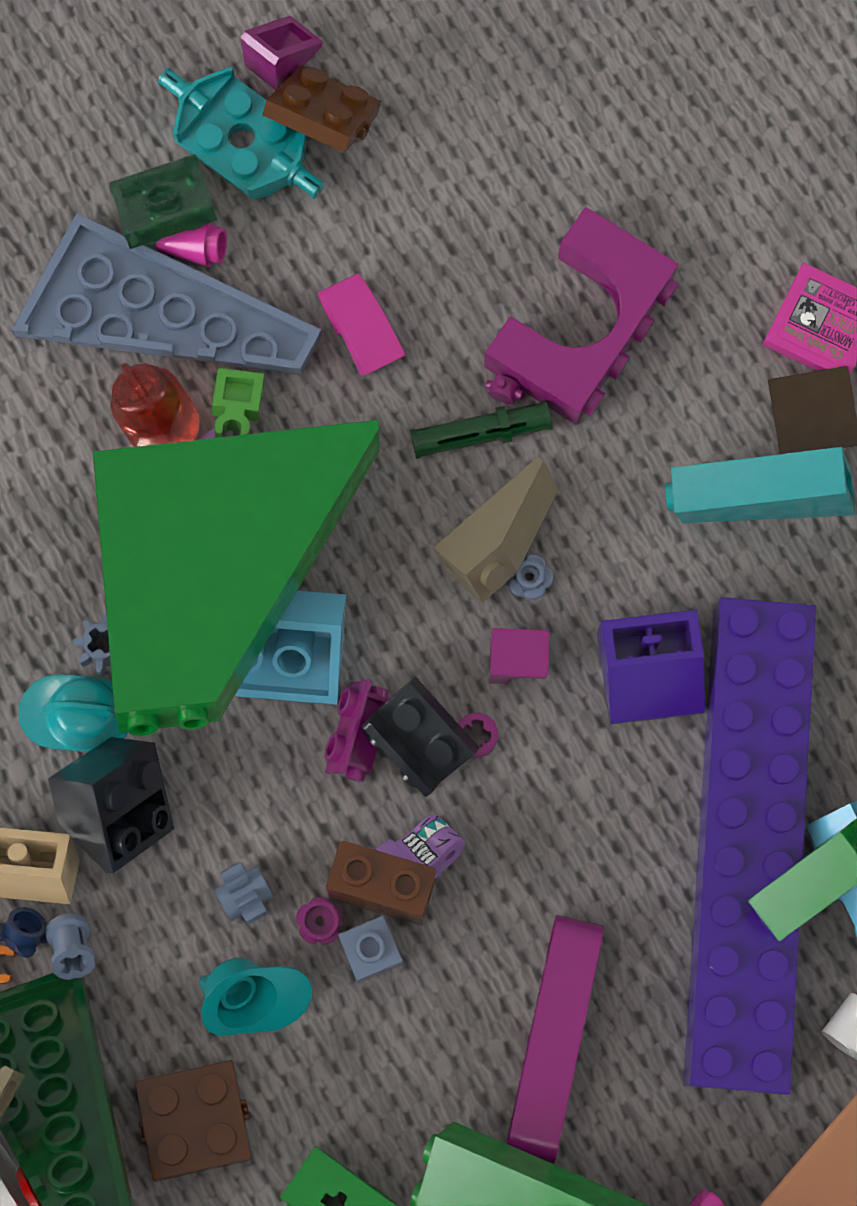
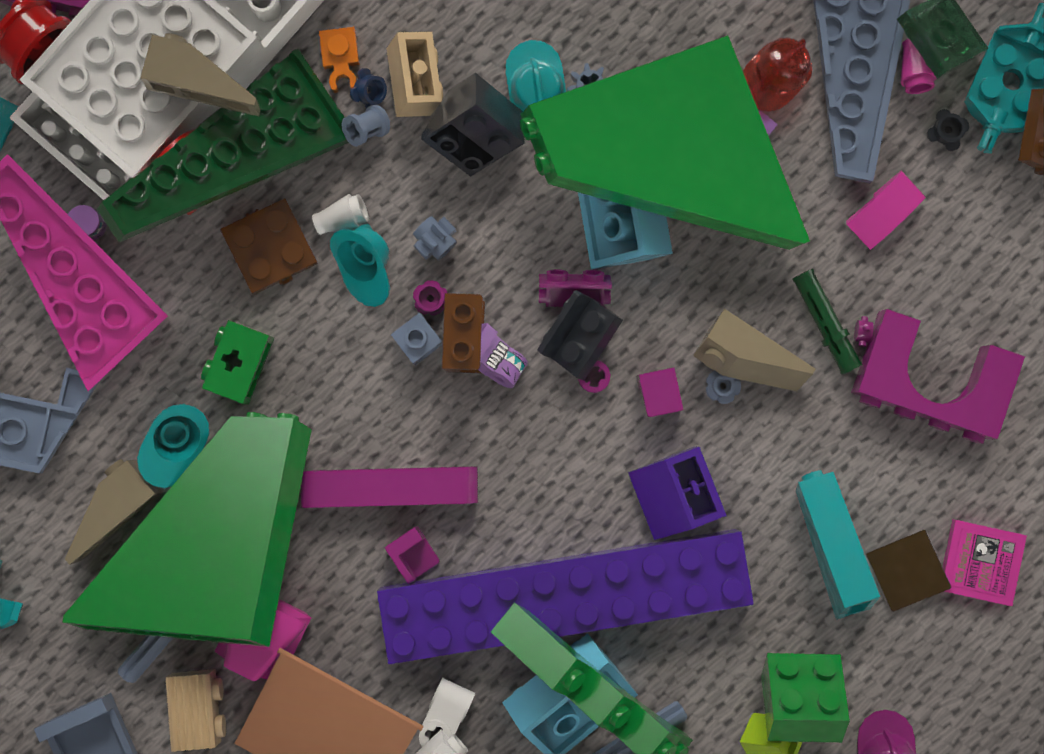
camera: 80 degrees right, 10 degrees up
bright green plate [212,368,264,438] -> none
none -> white cone [312,194,369,235]
none -> magenta panel [384,526,440,584]
none -> black plate [927,109,969,151]

